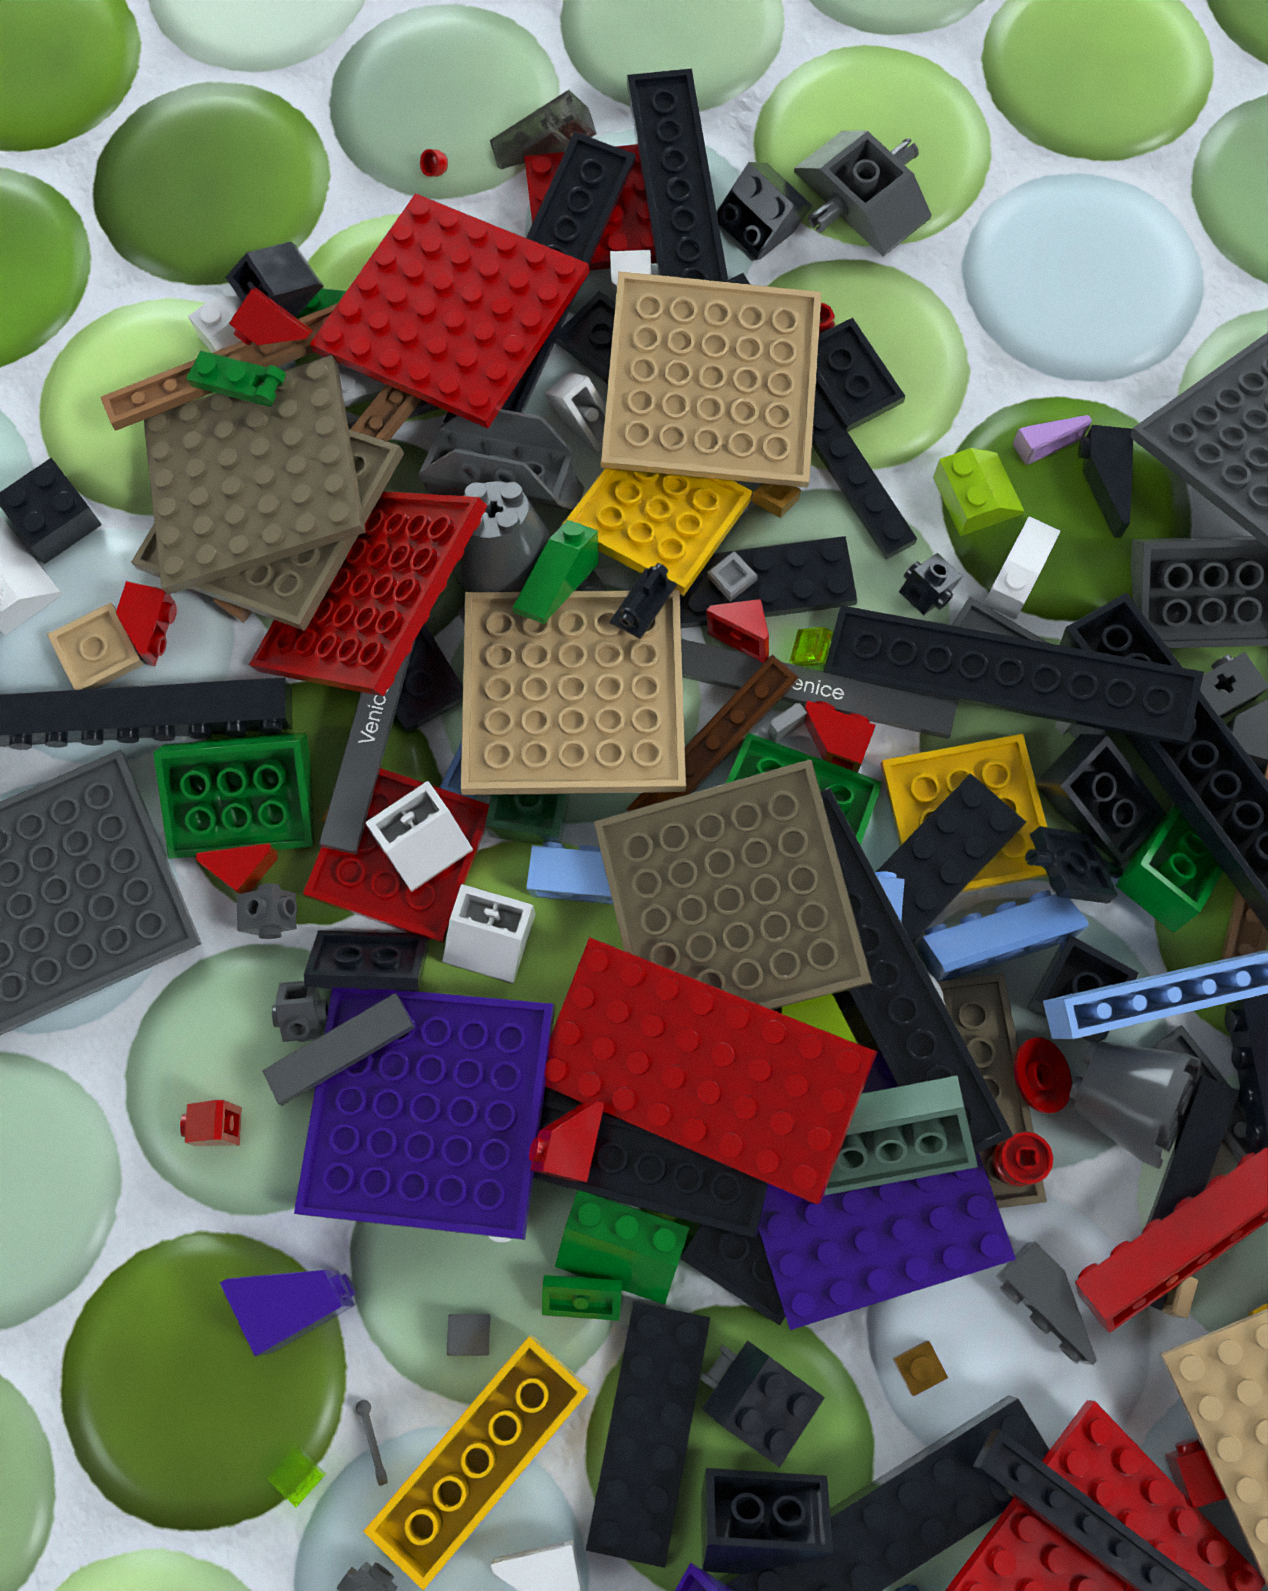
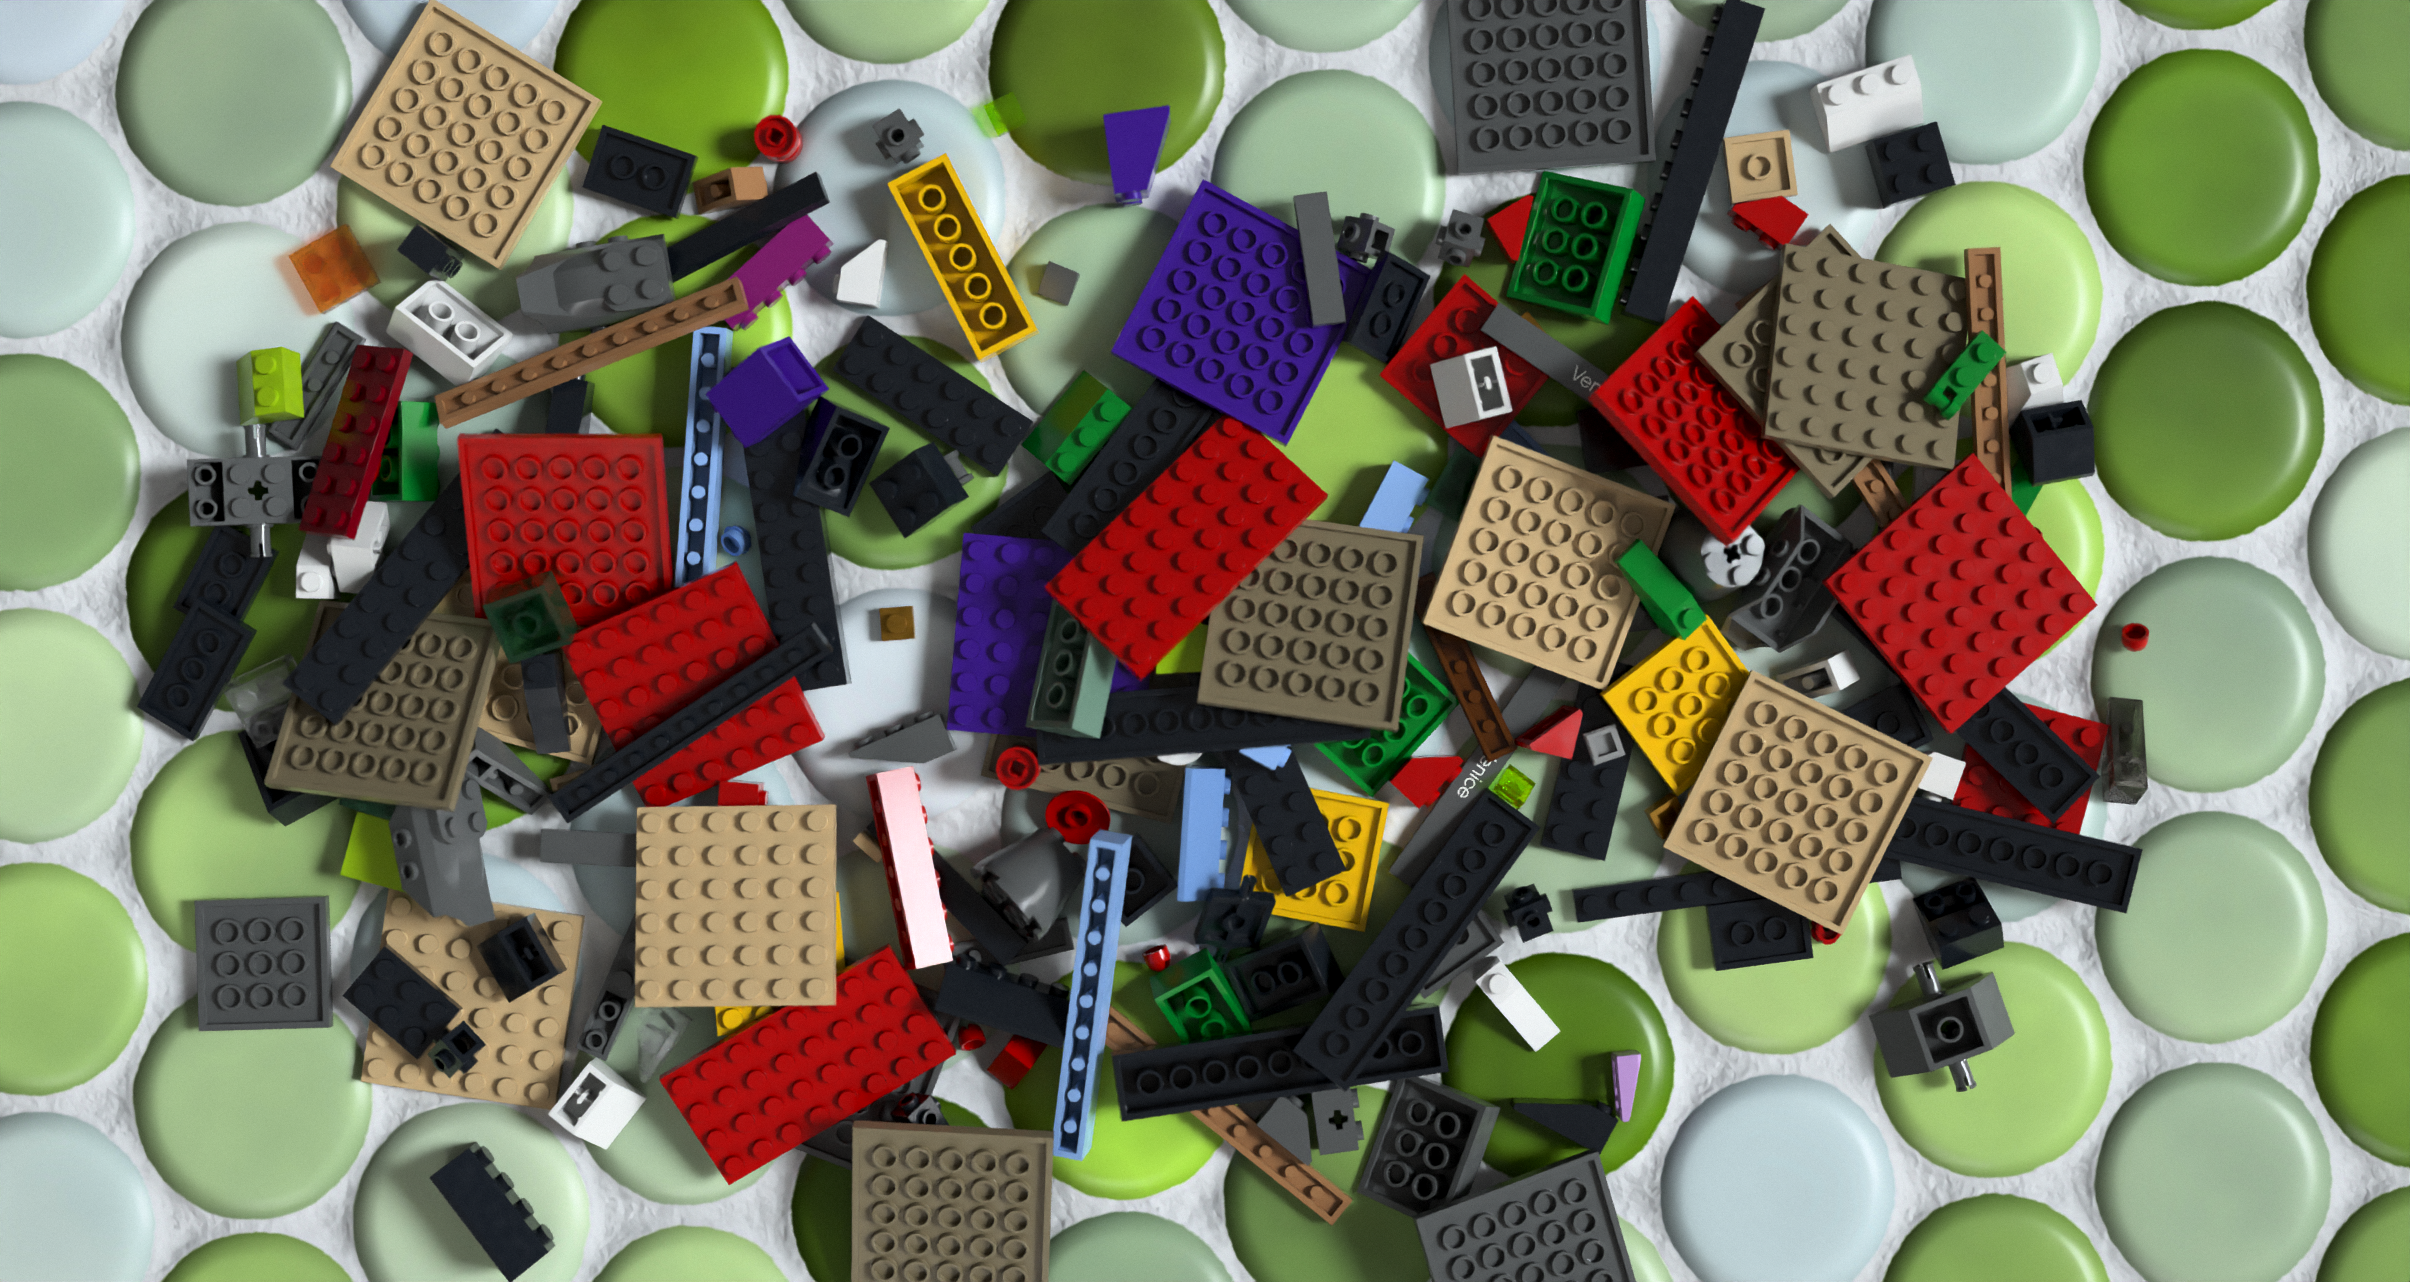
camera: 105 degrees right, 15 degrees up
red slope [180,1100,242,1146] -> none
red slope [228,288,314,346] -> none
dark grey hinge [356,1400,388,1486] -> none
white slope [442,884,536,984] -> none
red slope [529,1101,604,1182] -> none
green plate [542,1275,622,1321] -> none
black hinge [610,563,677,639] -> none
light grey tile [768,703,807,743] -> none
lime slope [933,448,1024,536] -> none
none -> red hinge [1142,944,1171,972]

